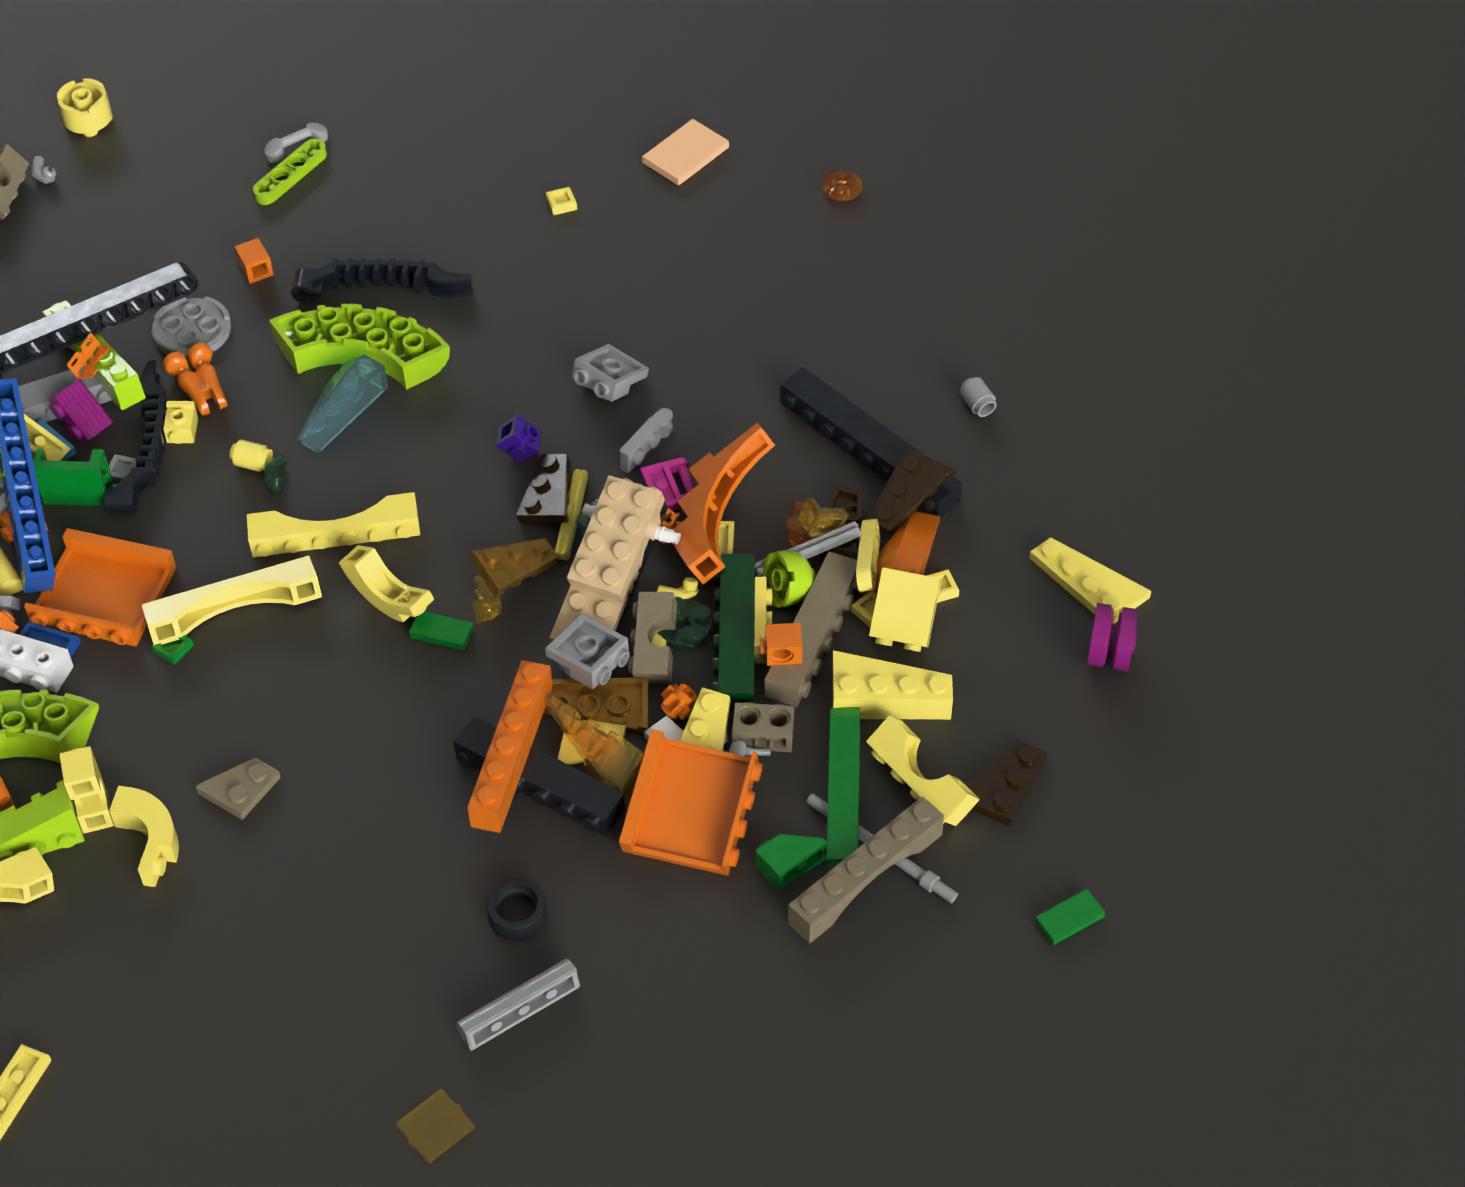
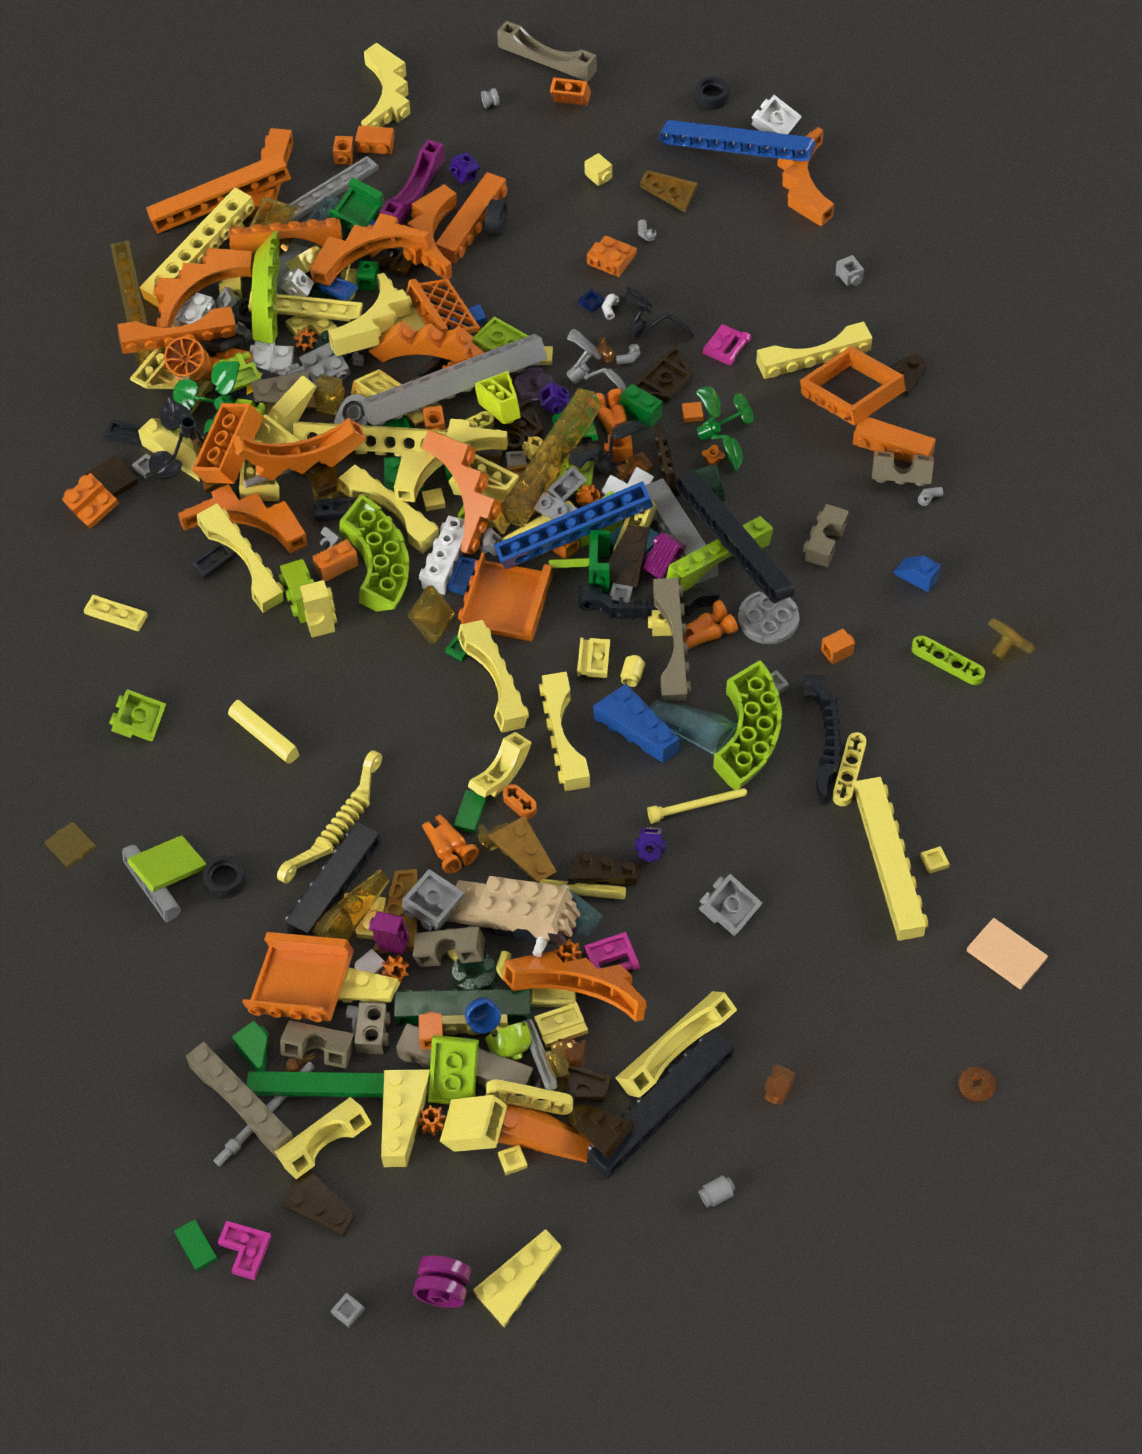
camera: 90 degrees right, 5 degrees up
light yellow brick [57,78,113,137] -> none
orange piece [67,332,109,379] -> none
light yellow arch [109,786,179,887] -> none
dark tan wing [196,758,281,820] -> none
clear green arm [263,455,288,492] -> none
light grey bar [264,123,328,163] -> none
orange brick [468,660,553,833] -> none
light grey hinge [620,408,673,474] -> none
none -> lime plate [109,689,166,742]
none -> lime tile [127,835,207,893]
none -> dark pink plate [218,1221,272,1280]
none -> light yellow brick [228,700,299,764]
none -> light yellow piece [277,750,382,884]
none -> dark tan arch [280,1020,354,1069]
none -> clear orange hand [286,1052,316,1072]
none -> light grey tile [331,1292,365,1328]
none -> magenta brick [369,911,409,955]
none -> clear yellow tile [407,585,455,643]
none -> orange gear [417,1105,446,1136]
none -> orange piece [422,814,479,874]
none -> lime tile [428,1035,479,1105]
none -> blue hair [465,997,501,1034]
none -> orange beam [503,784,537,819]
none -> light yellow plate [534,1002,588,1048]
none -> lime tile [549,557,589,568]
none -> light yellow plate [577,638,610,678]
none -> blue wedge [593,684,680,763]
none -> dark brown wing [608,525,650,588]
none -> light yellow arch [615,991,737,1097]
none -> light yellow piece [647,788,747,824]
none -> dark tan arch [653,578,691,702]
none -> clear orange brick [764,1064,795,1105]
none -> dark tan arch [803,504,849,568]
none -> light yellow beam [833,732,866,806]
none -> light yellow brick [854,777,928,941]
none -> blue slope [894,556,941,592]
none -> clear yellow tile [988,618,1035,659]

